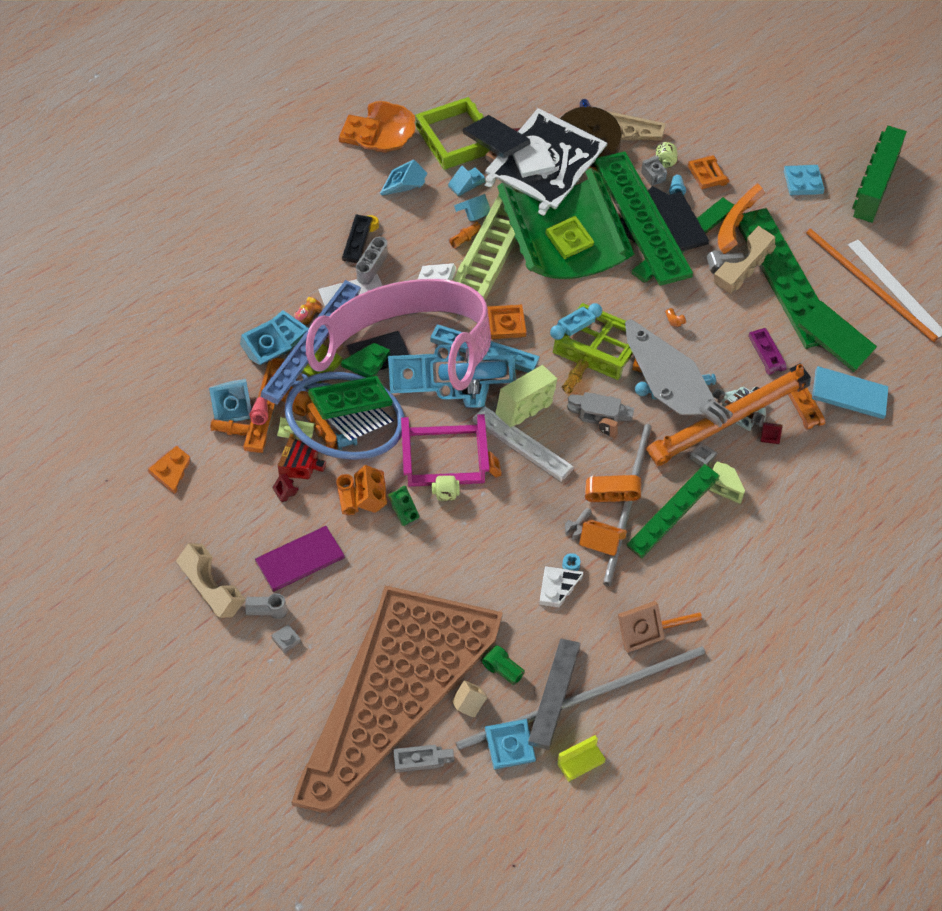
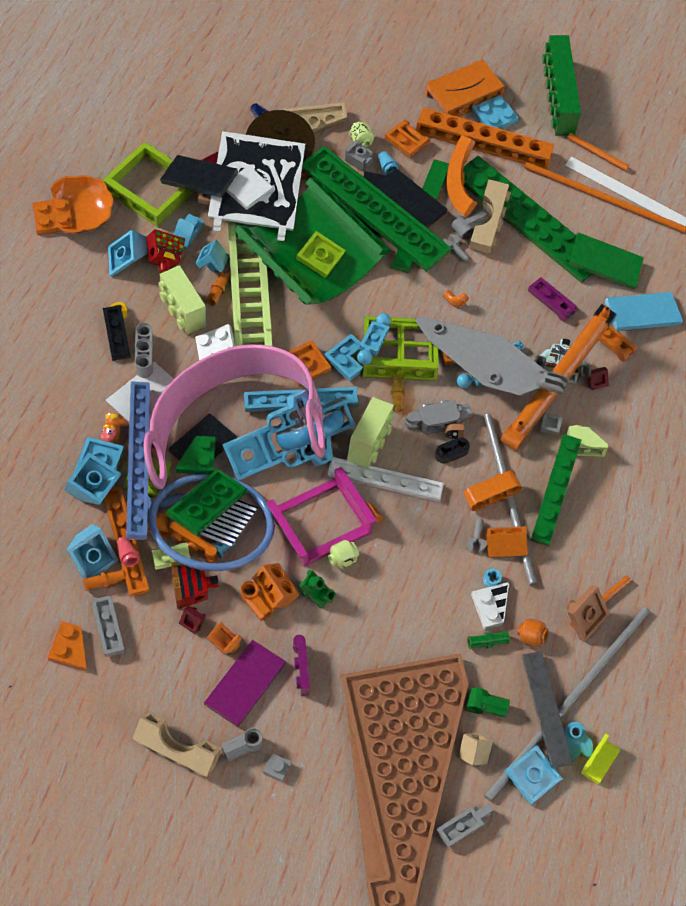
camera: 30 degrees left, 5 degrees up
none -> light grey plate [91,595,125,658]
none -> red torso [146,229,185,273]
none -> yellowish green brick [159,265,206,335]
none -> orange bracket [206,622,242,654]
none -> magenta plate [293,635,310,696]
none -> medium azure plate [324,334,363,382]
none -> orange brick [416,107,554,170]
none -> orange panel [425,59,505,117]
none -> black beam [435,438,470,463]
none -> light grey bar [444,234,469,262]
none -> green pin [467,631,510,649]
none -> orange head [517,619,549,647]
none -> medium azure plate [564,722,593,761]
none -> orange bar [567,133,629,171]

